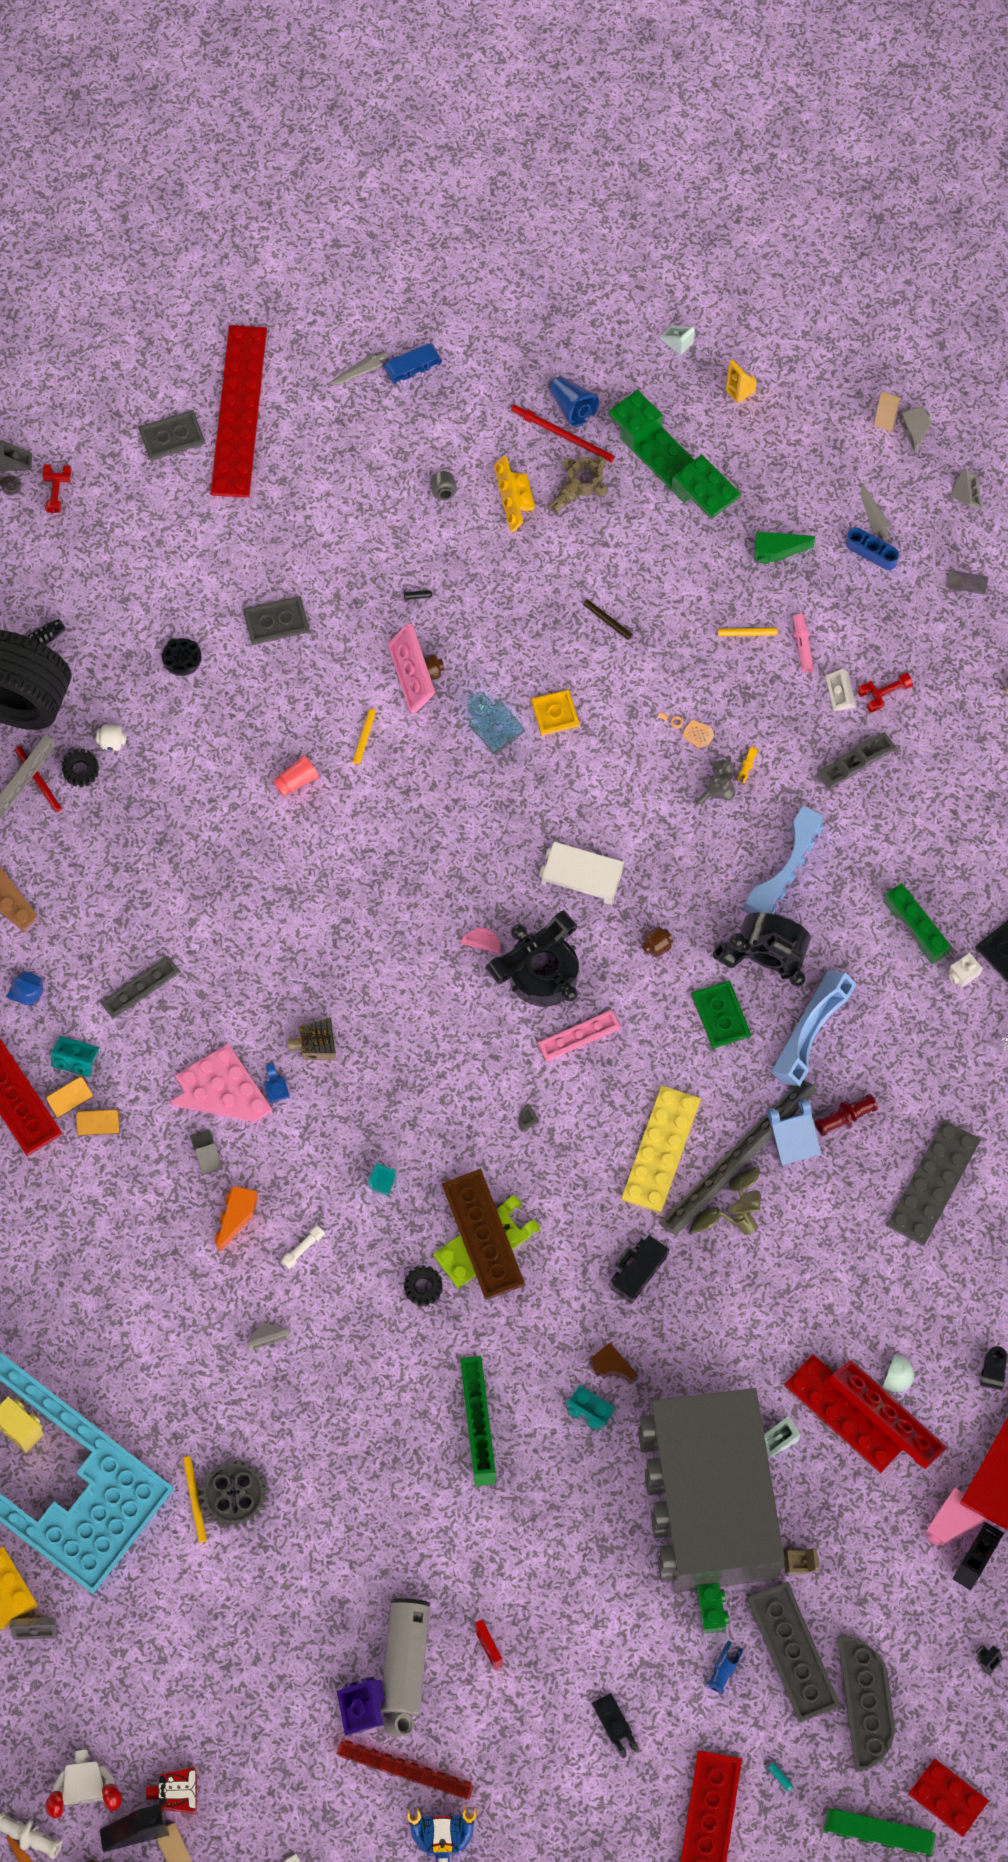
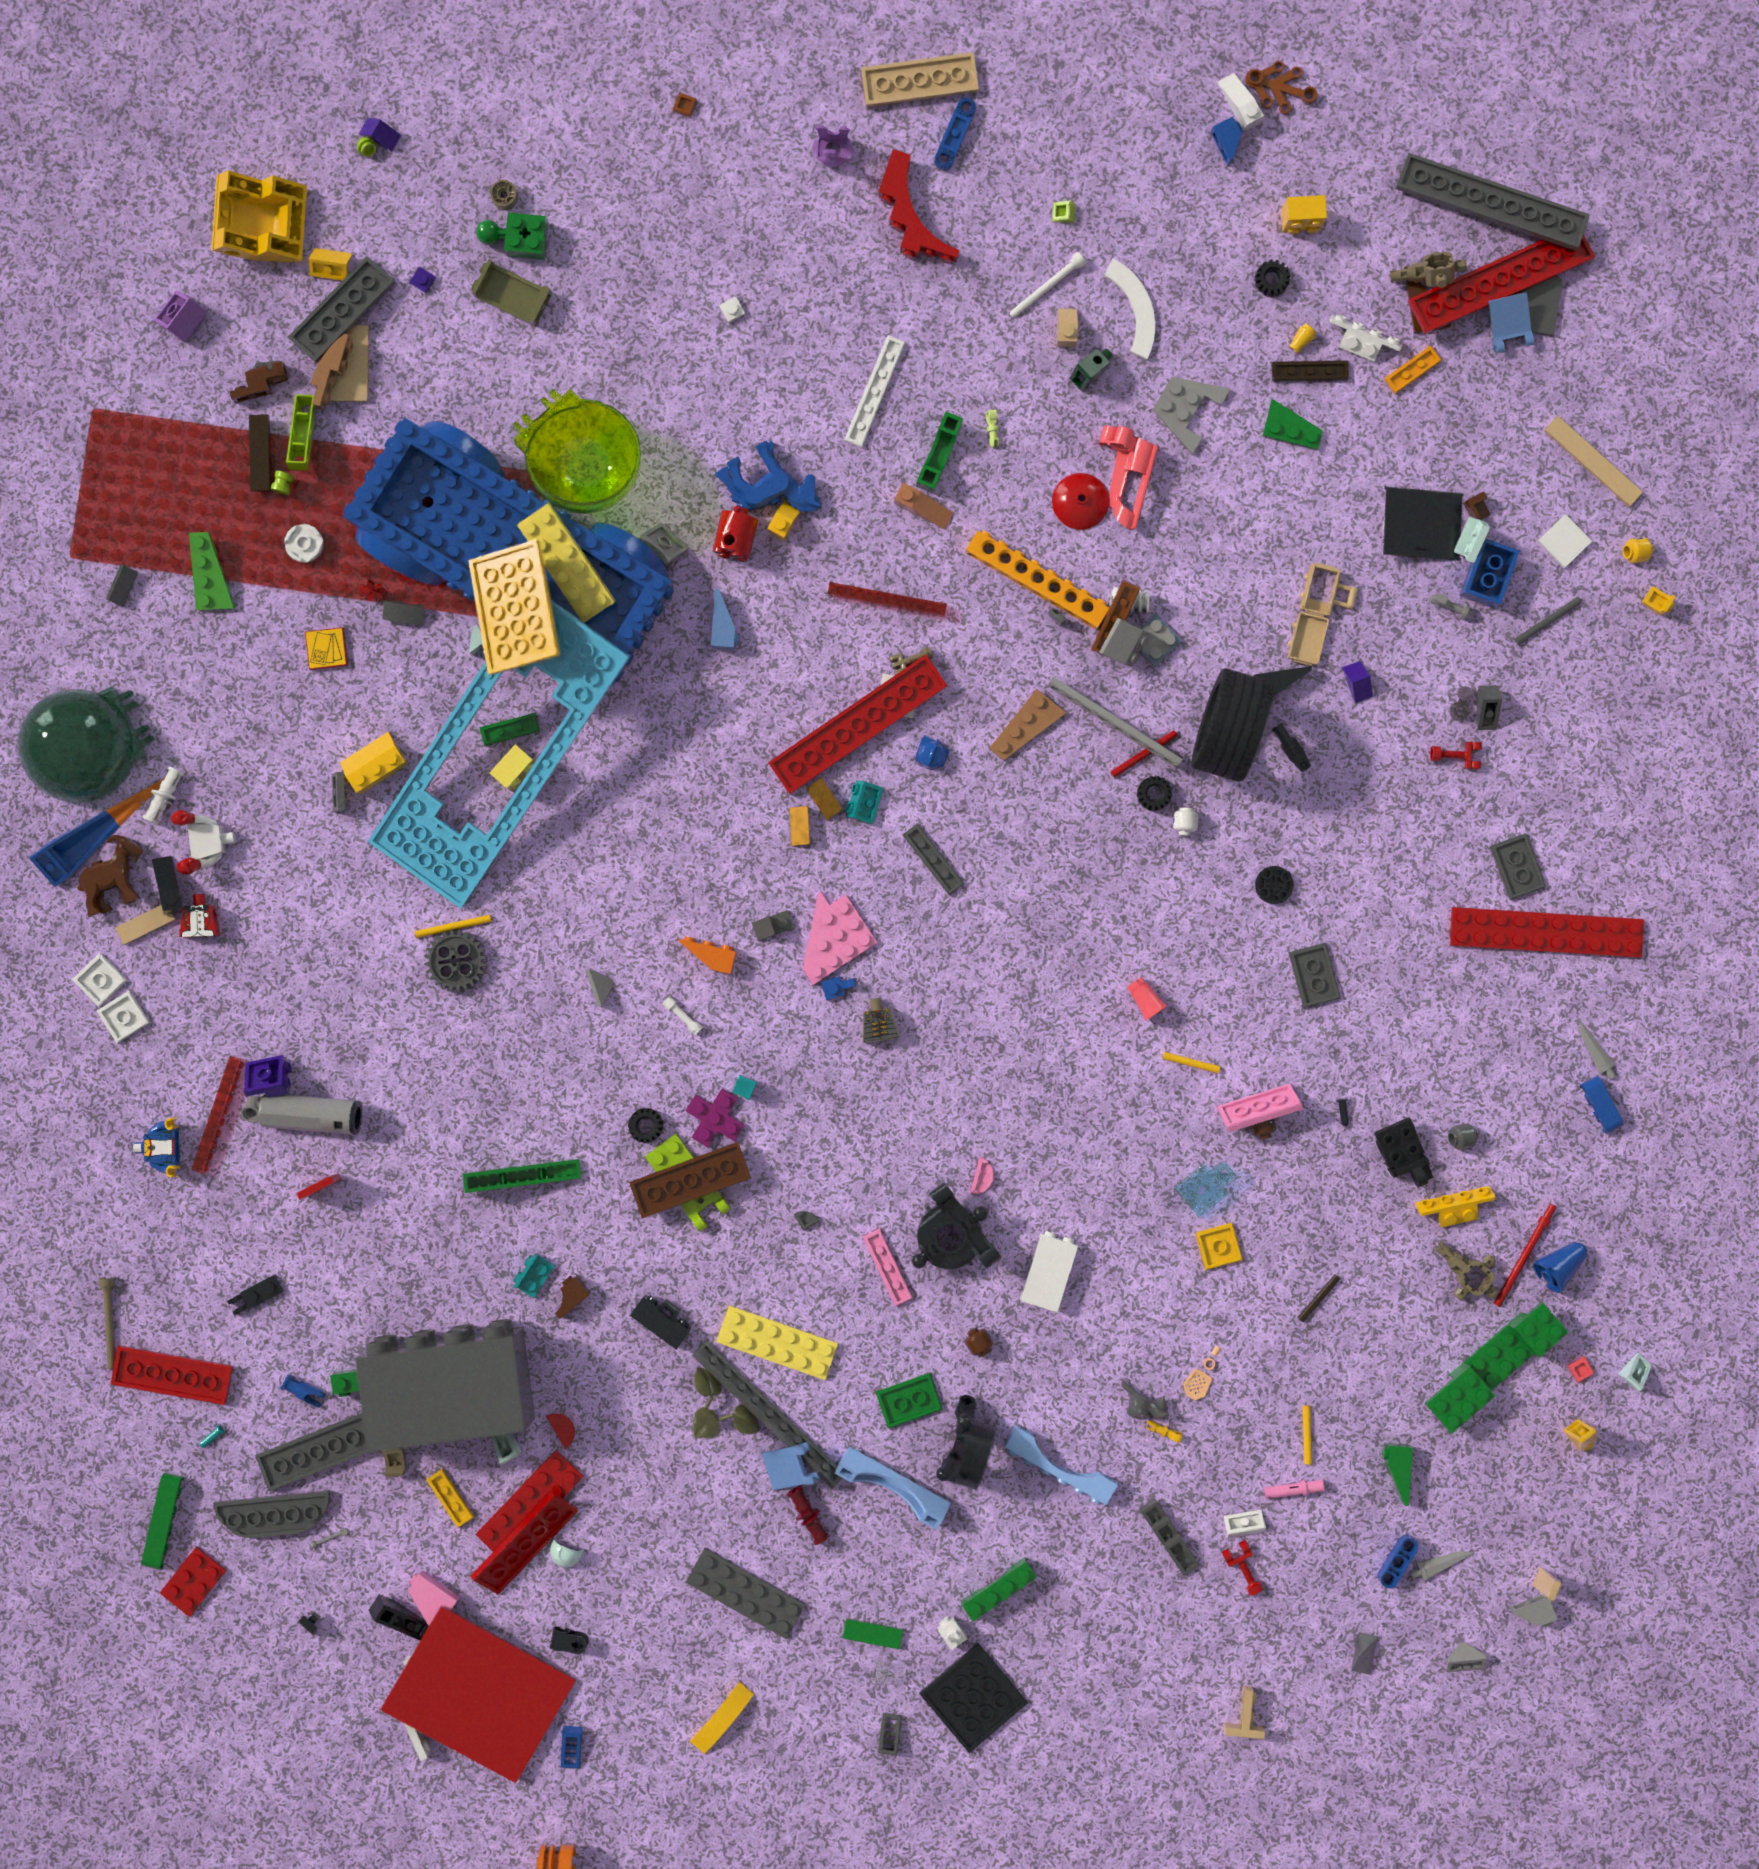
camera: 90 degrees right, 20 degrees up
none -> light grey hinge [310,1528,348,1548]
none -> yellow tile [426,1468,474,1528]
none -> red tile [546,1413,575,1450]
none -> magenta plate [685,1089,744,1148]
none -> green tile [842,1618,903,1649]
none -> black plate [1374,1117,1434,1187]
none -> coral tile [1567,1356,1595,1383]

